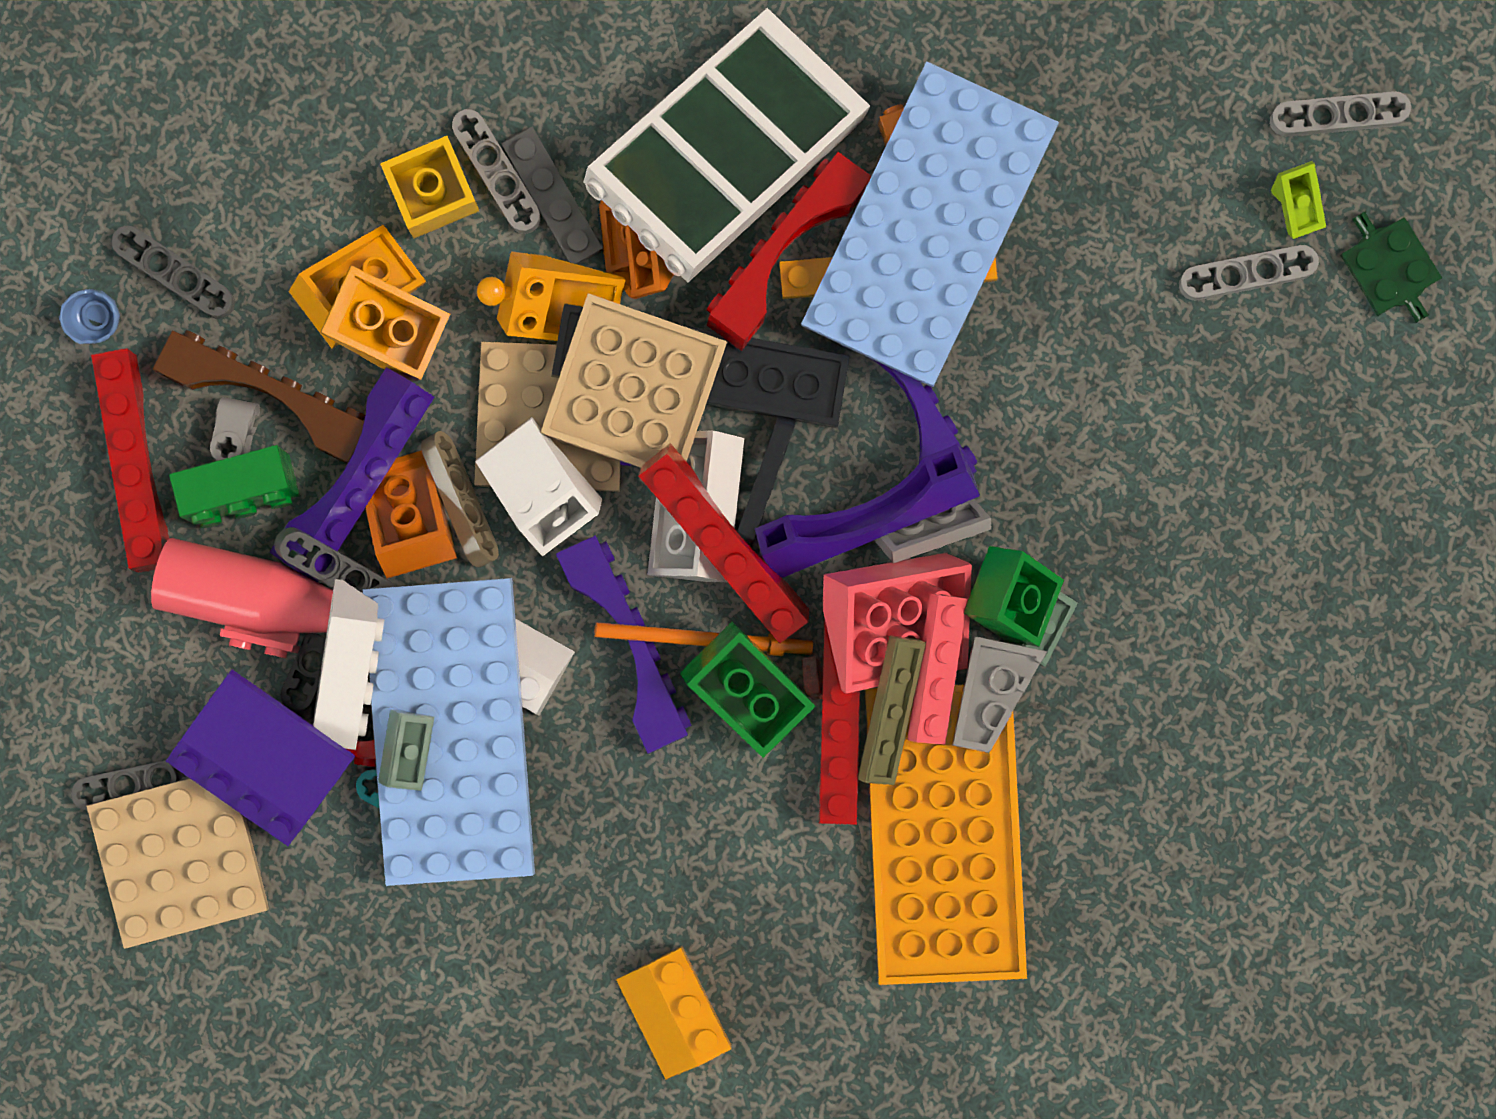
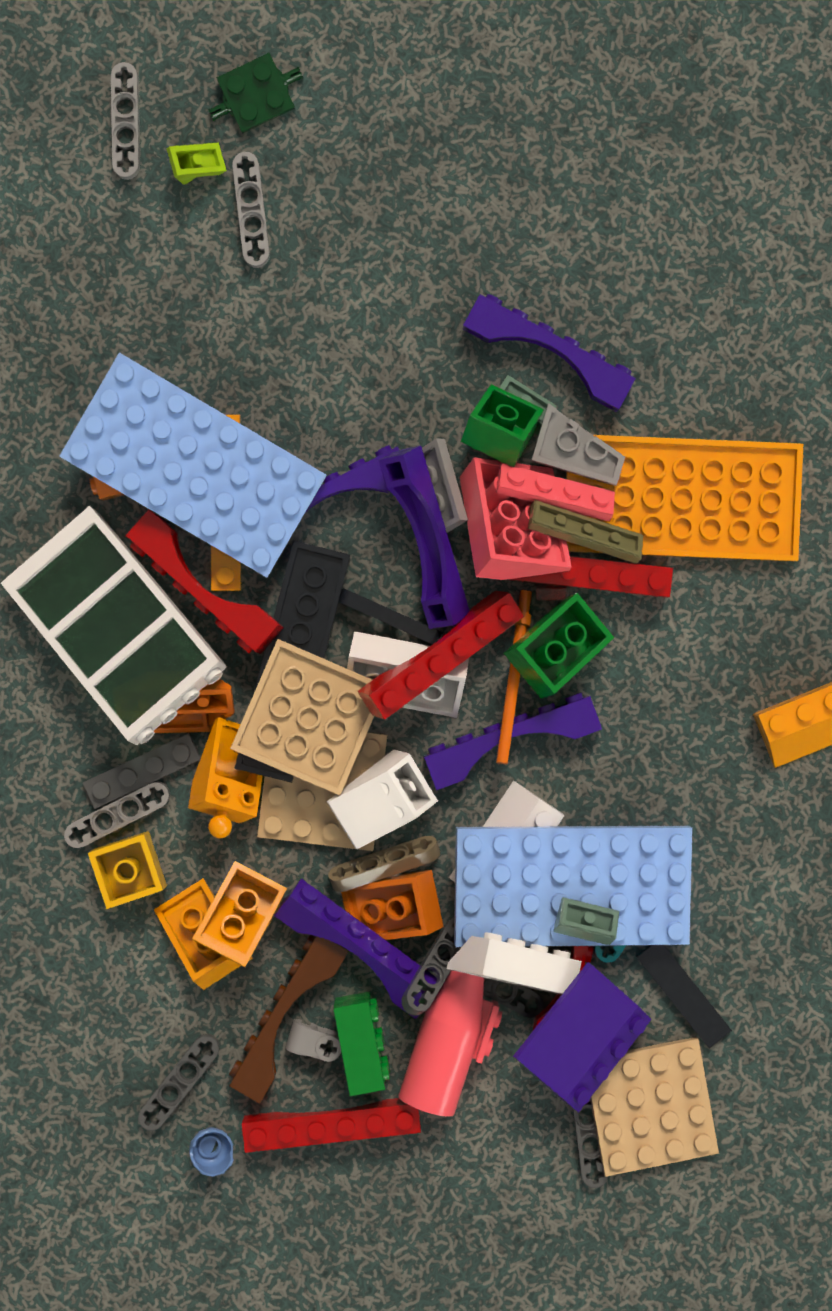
camera: 85 degrees left, 5 degrees up
none -> dark purple arch [462,294,636,412]
none -> black tile [636,945,732,1049]

